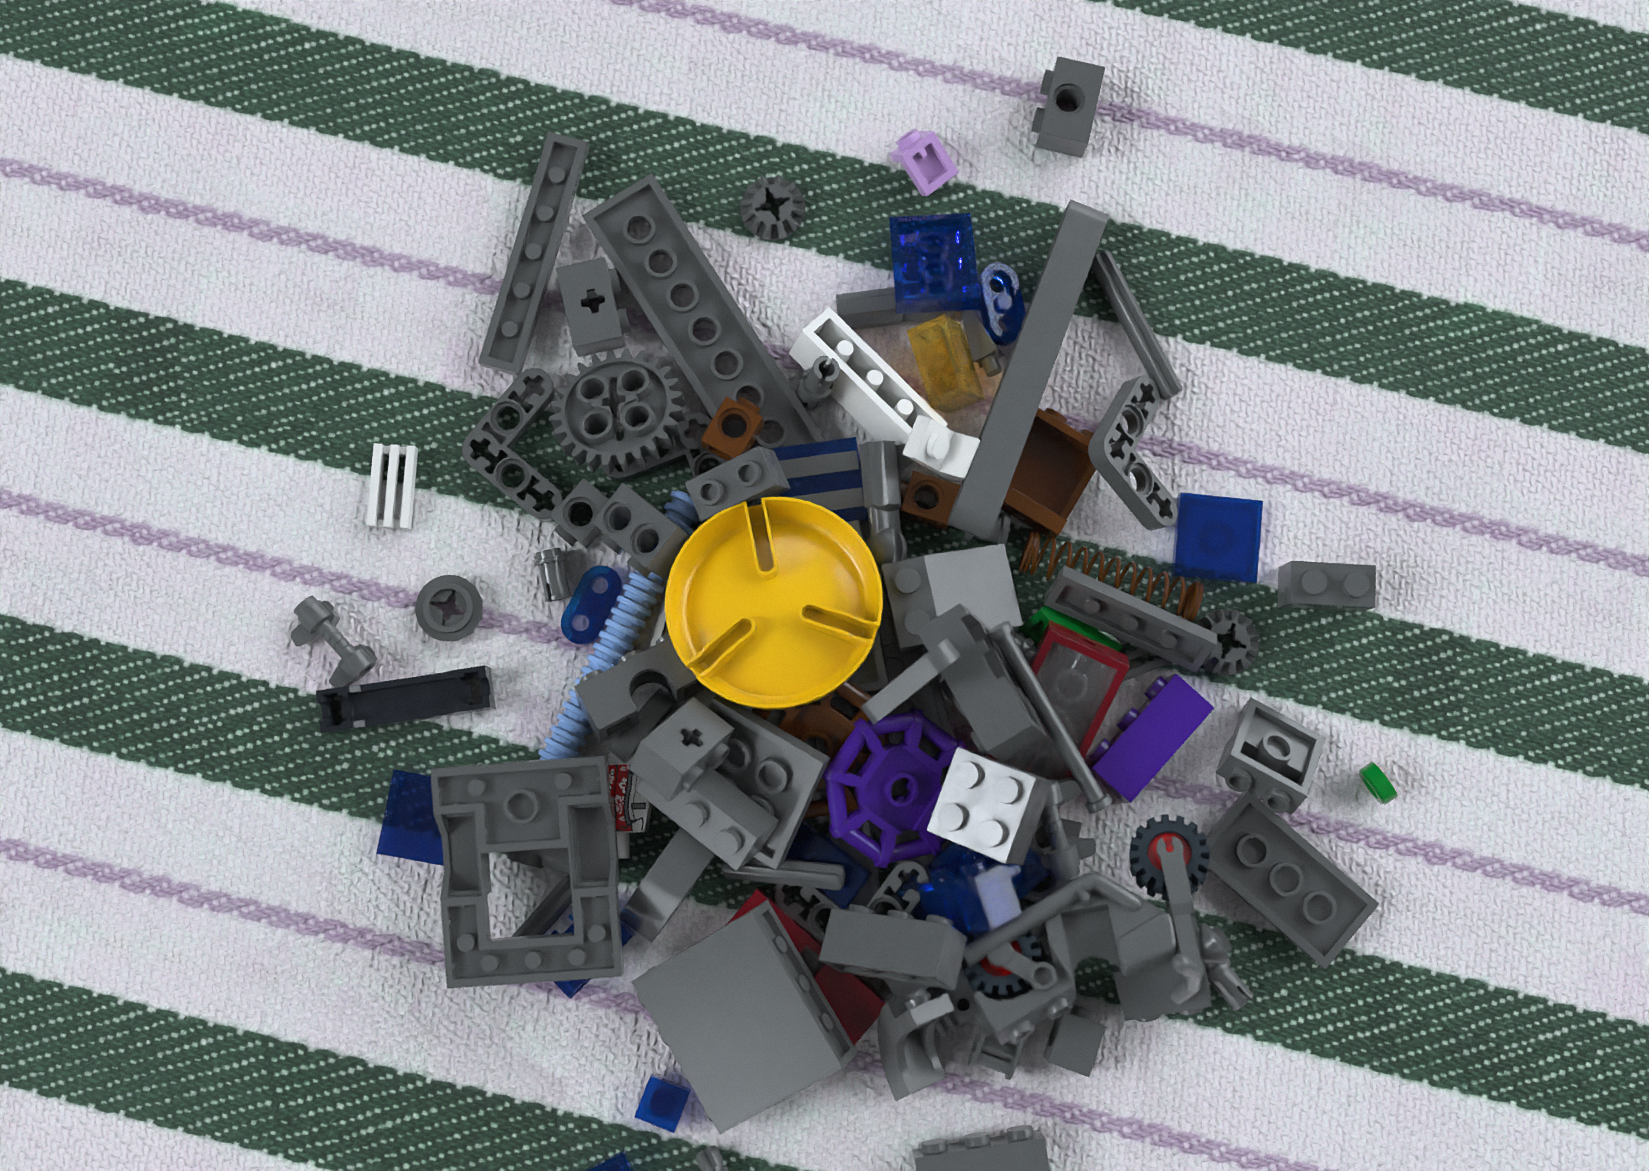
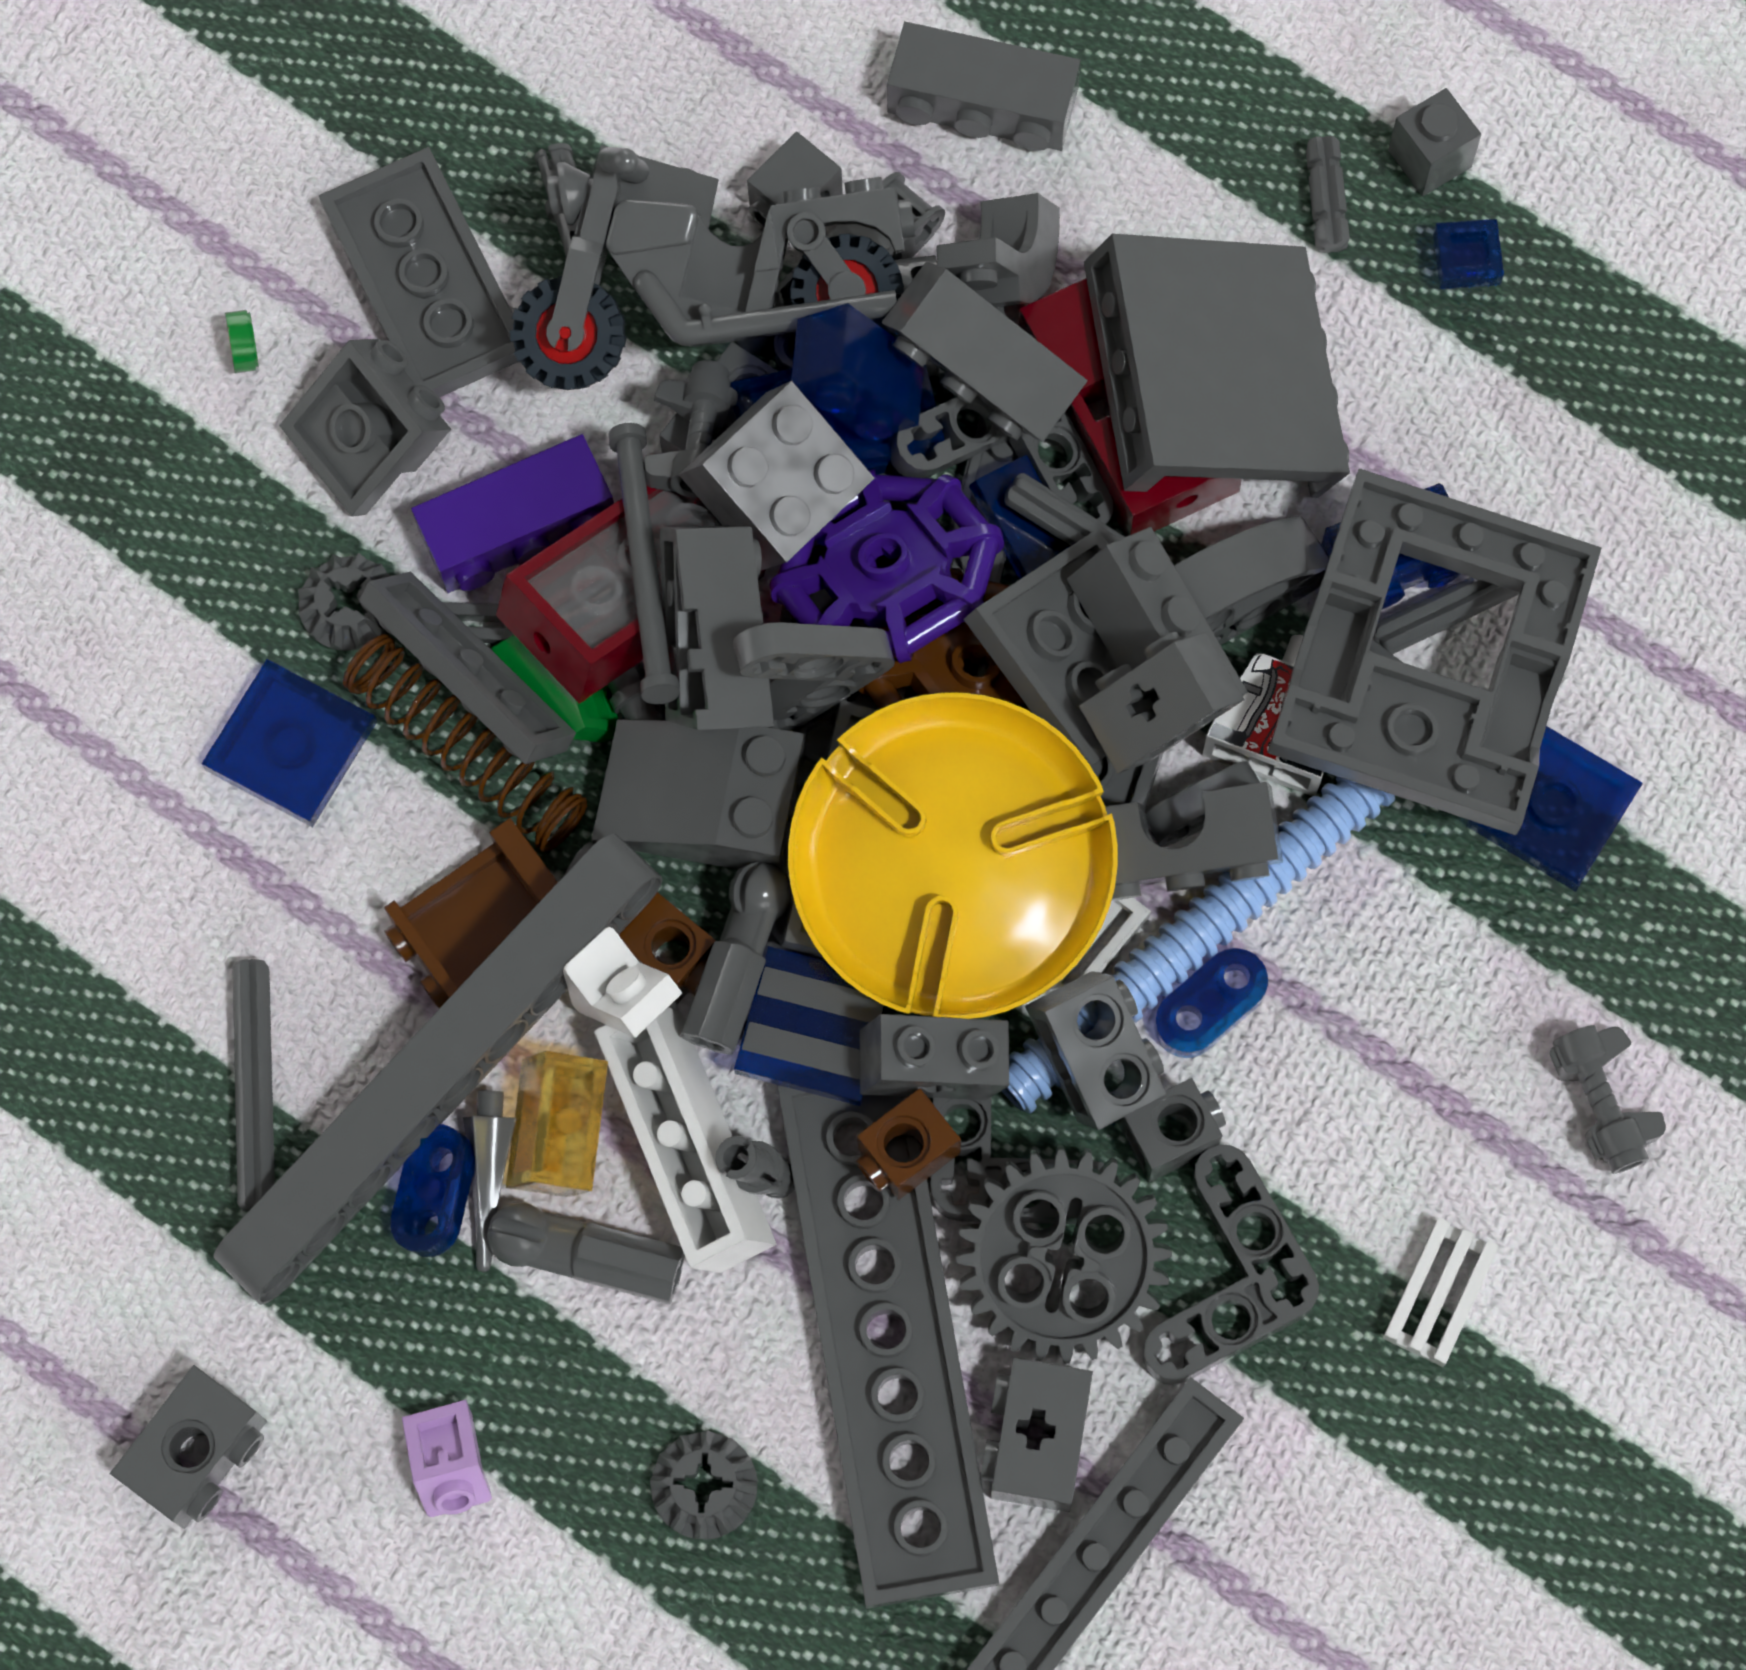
camera: 150 degrees left, 10 degrees down
black piece [316,665,496,734] -> none
dark grey gear [415,575,483,642] -> none
dark grey pin [533,548,572,602] -> none
clear blue plate [634,1073,691,1133] -> none
clear blue plate [889,213,981,314] -> none
dark grey beam [1088,375,1177,531] -> none
dark grey brick [1277,561,1376,613] -> none

